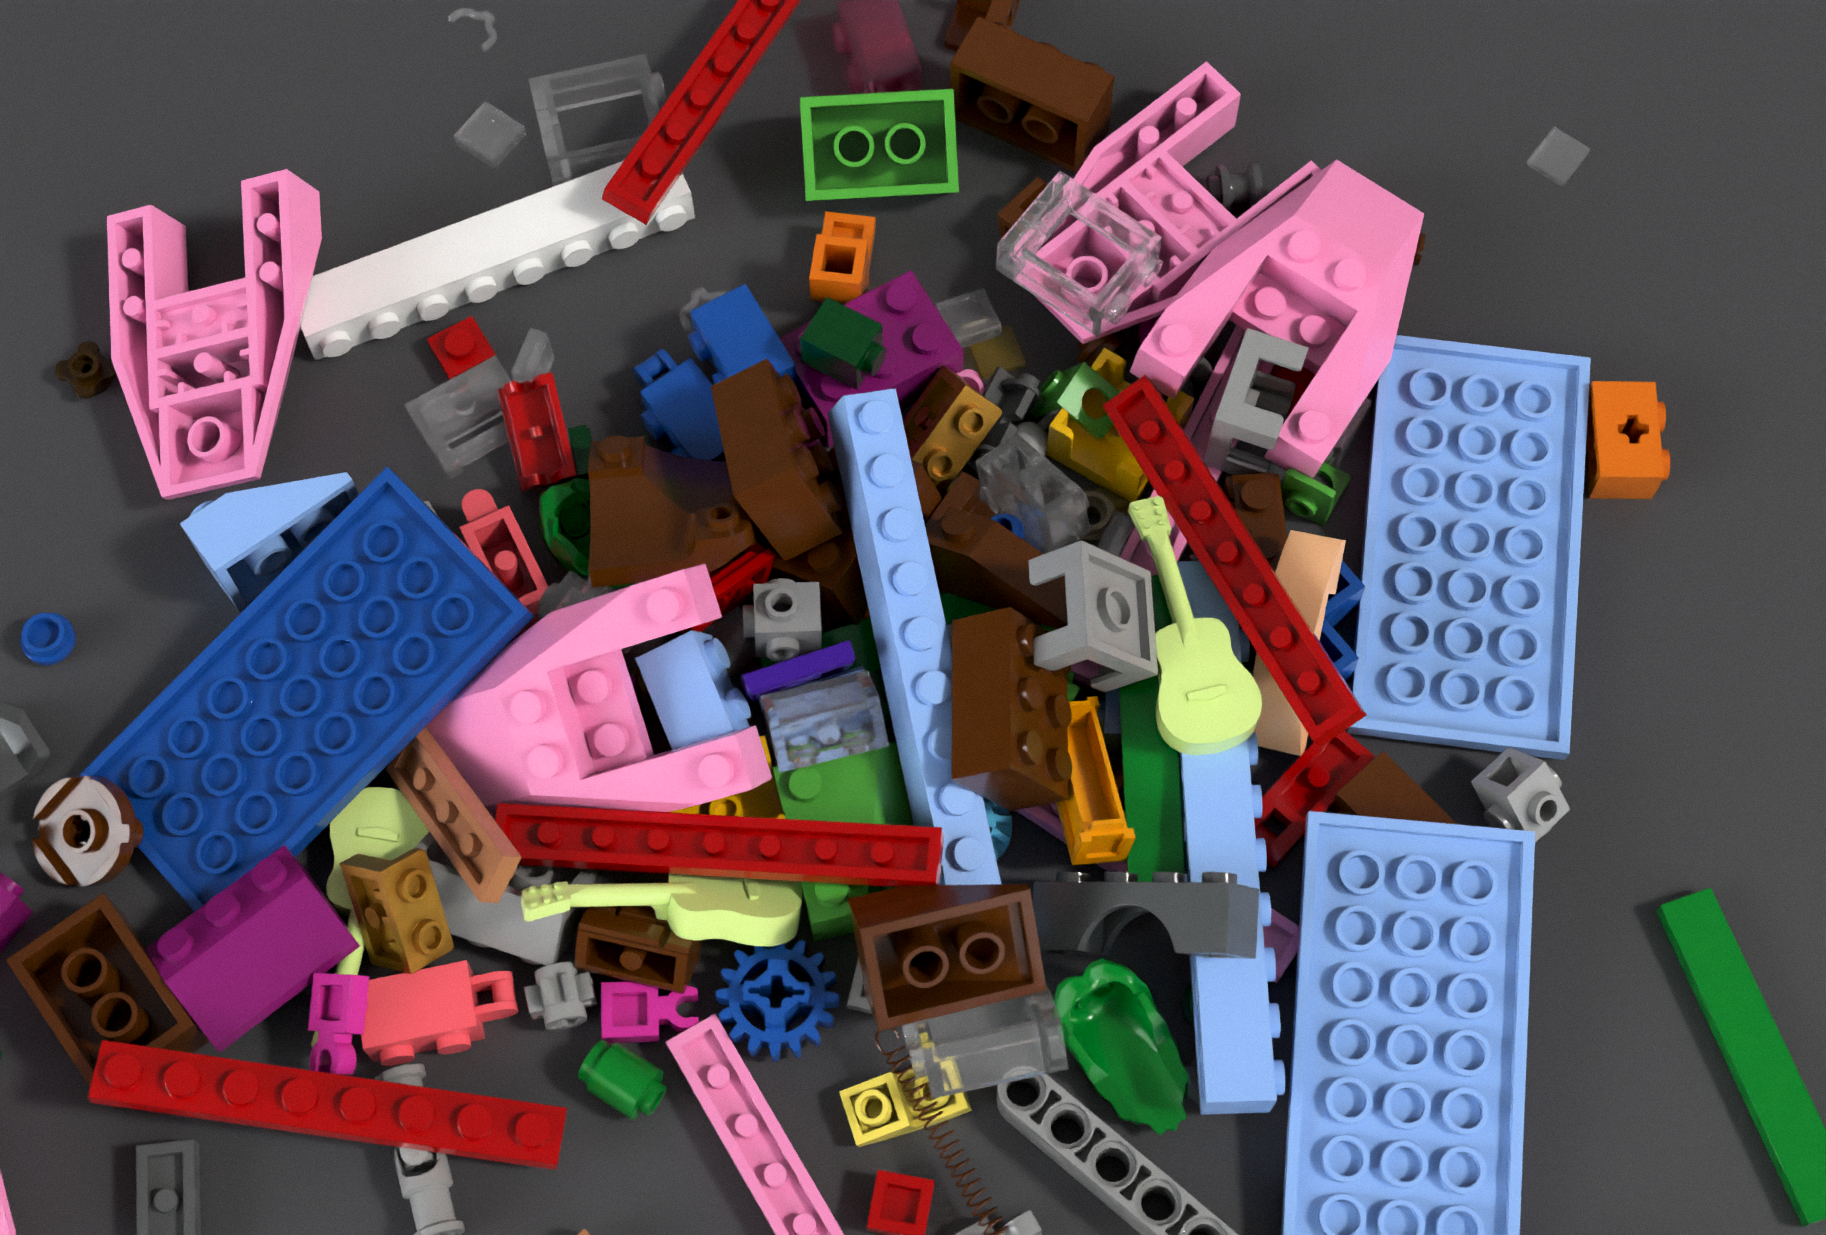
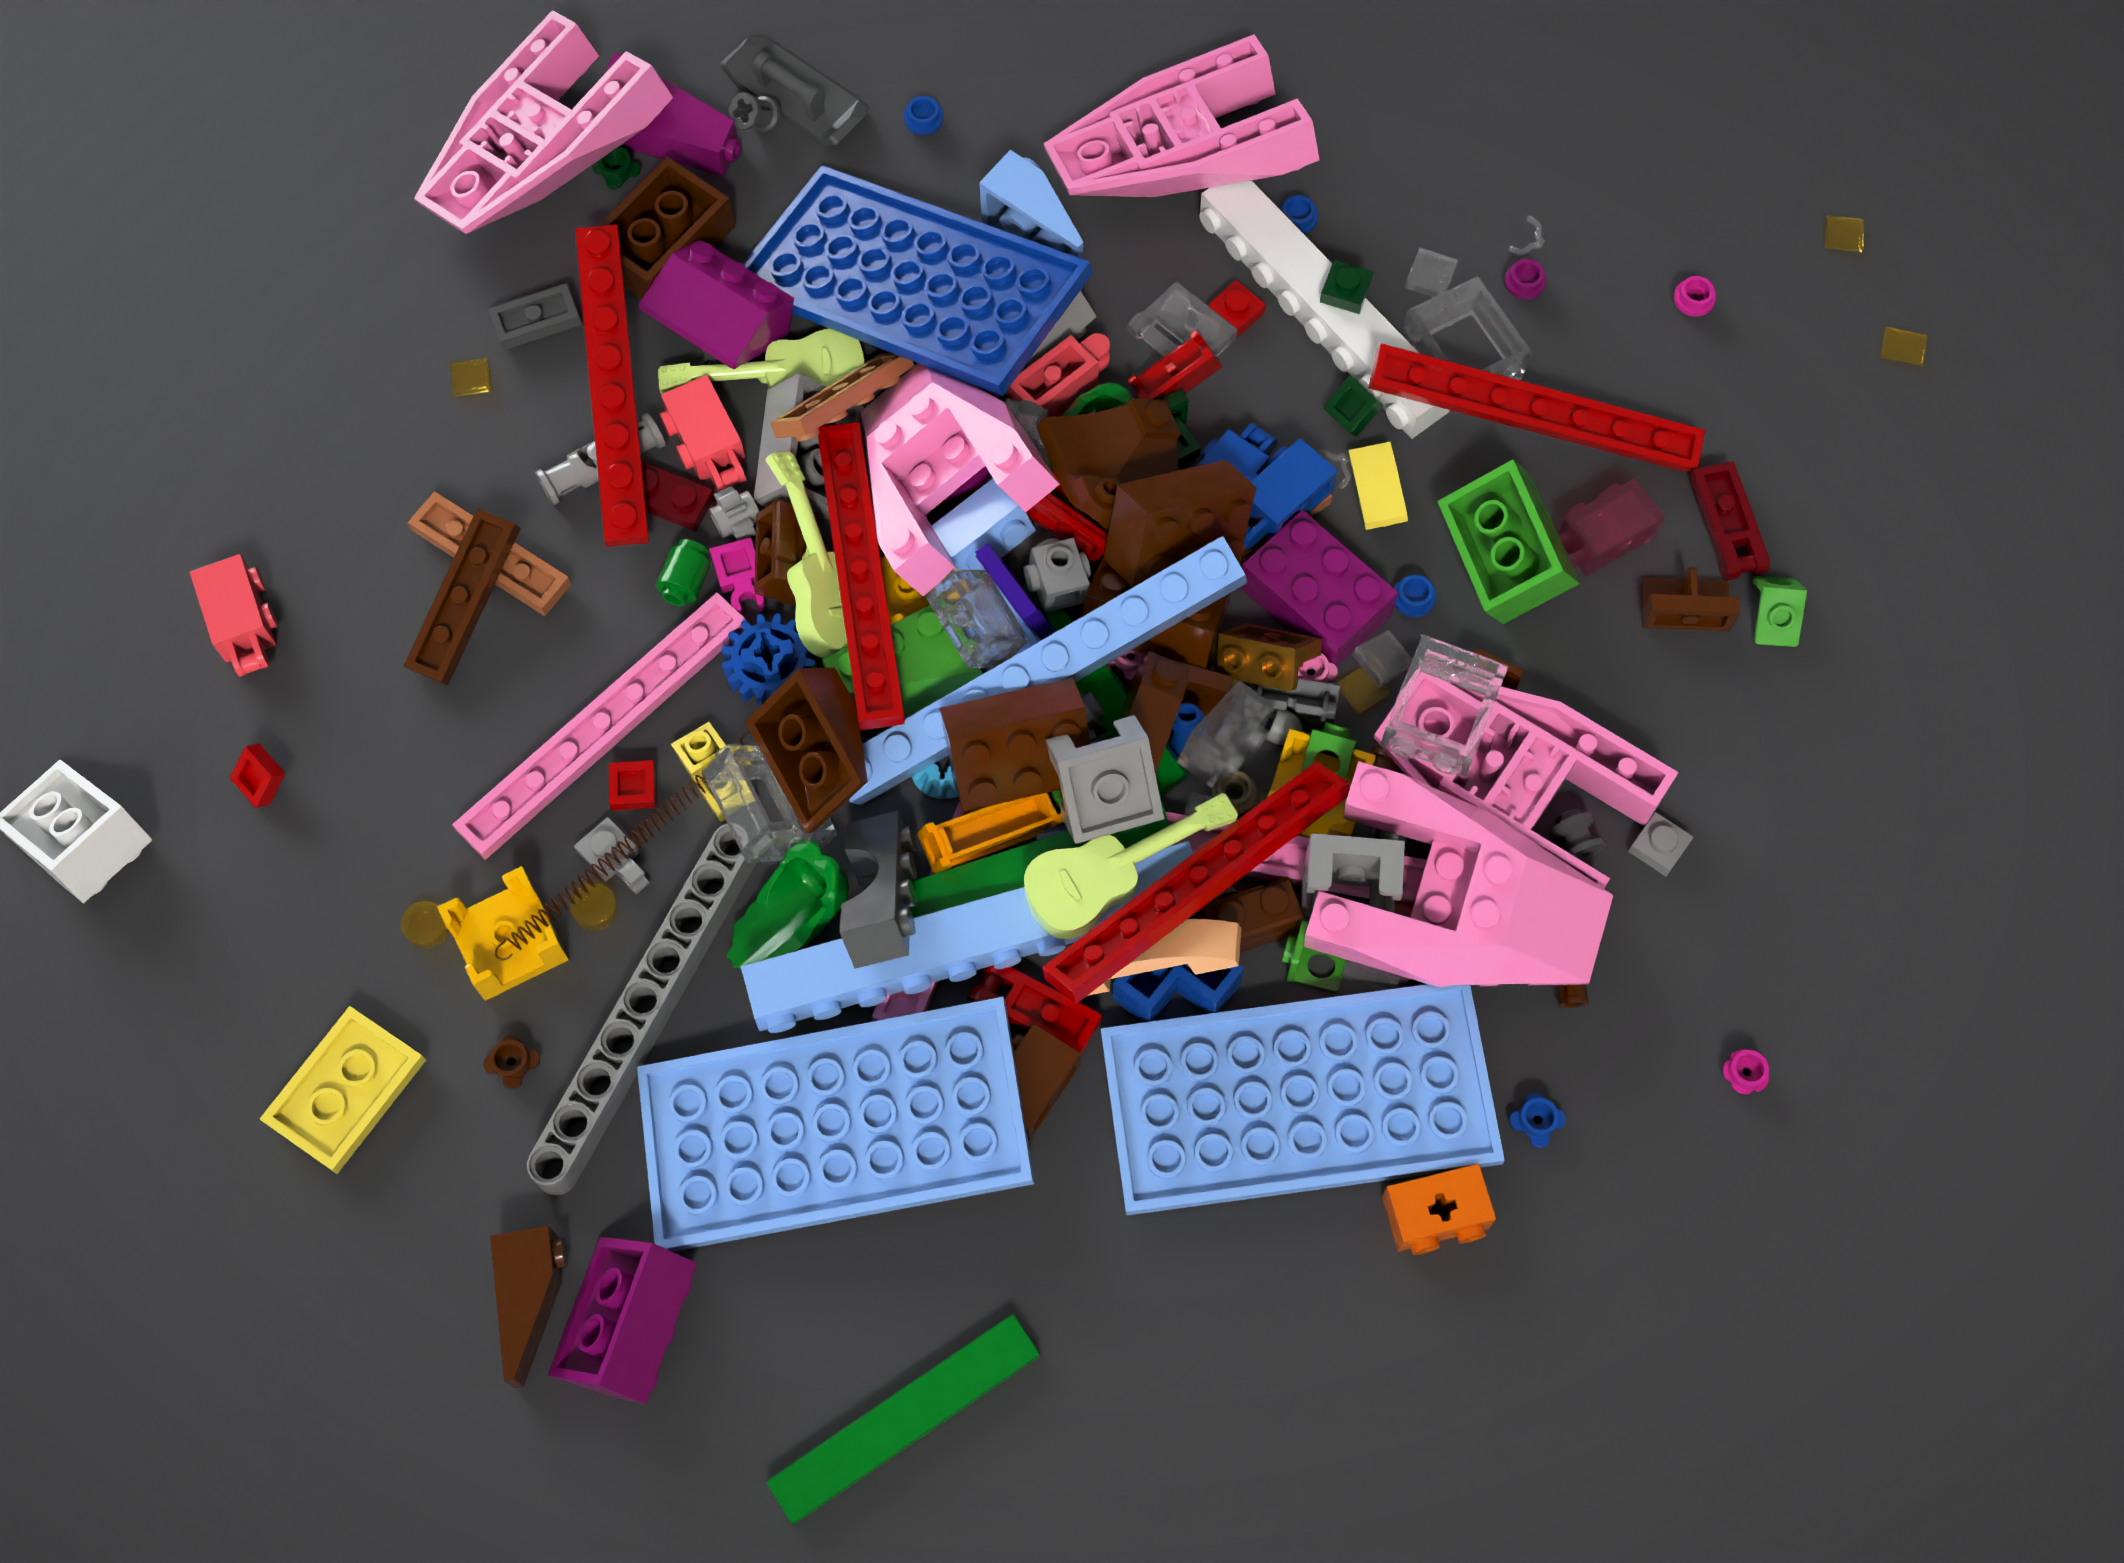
camera: 75 degrees right, 0 degrees up
plate [32,775,144,887] -> none
dark brown plate [55,341,117,399] -> none
dark pink plate [308,973,369,1075] -> none
pearl gold bracket [340,848,454,974] -> none
clear tile [511,328,554,383] -> none
dark green brick [800,297,887,390] -> none
orange brick [809,211,876,305] -> none
reddish brown brick [950,16,1115,174] -> none
light grey brick [1471,747,1570,842] -> none
clear piece [1527,127,1591,187] -> none
none -> dark red plate [642,462,715,532]
none -> blue plate [1279,195,1318,234]
none -> dark green plate [1320,260,1374,314]
none -> dark green plate [1323,376,1384,437]
none -> light yellow slope [1349,442,1408,530]
none -> blue plate [1394,575,1437,618]
none -> magenta plate [1504,259,1547,300]
none -> blue plate [1509,1092,1566,1148]
none -> light grey plate [1628,812,1694,877]
none -> dark pink plate [1723,1049,1769,1095]

